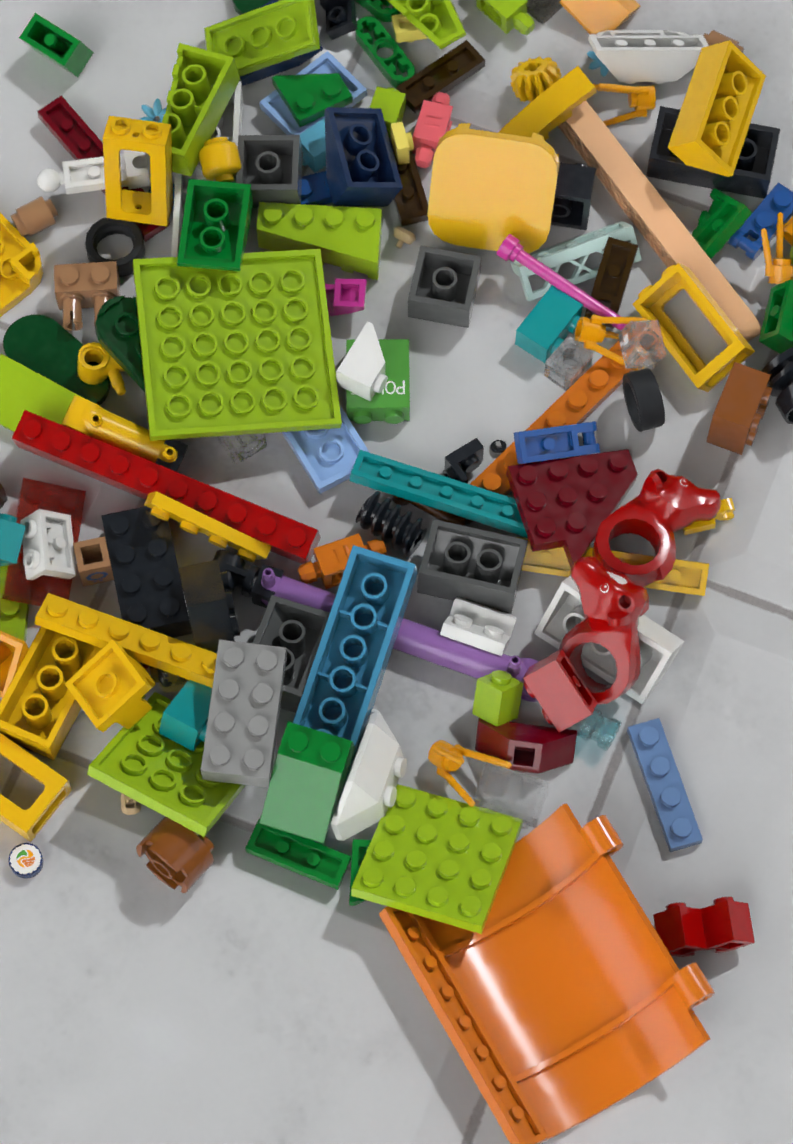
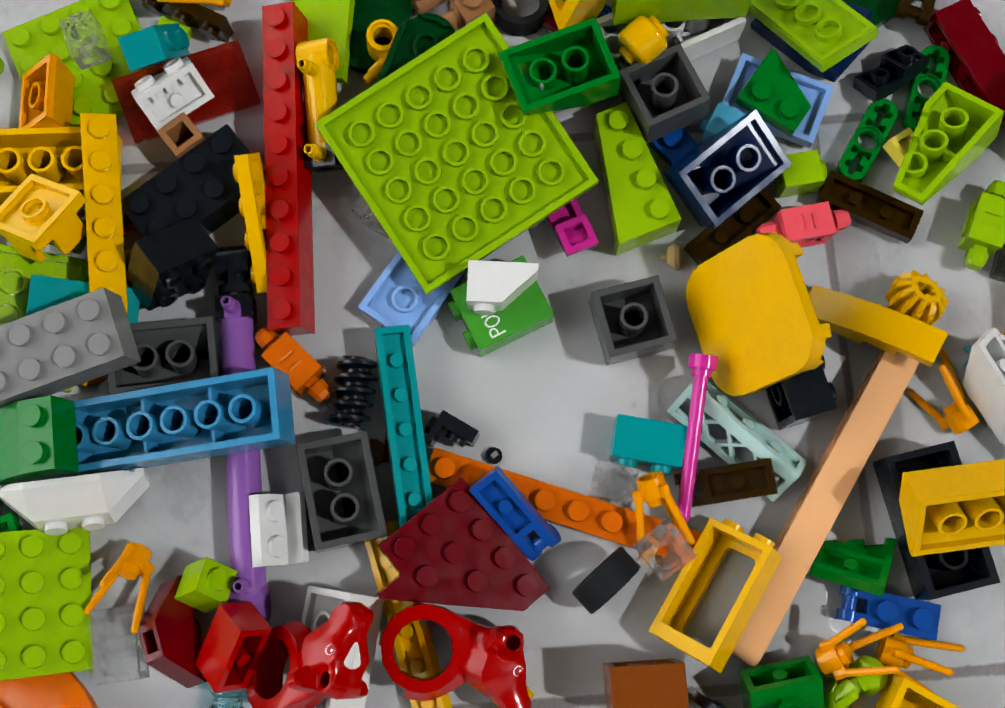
camera: 65 degrees right, 10 degrees up
light yellow plate [391,121,414,165] -> none

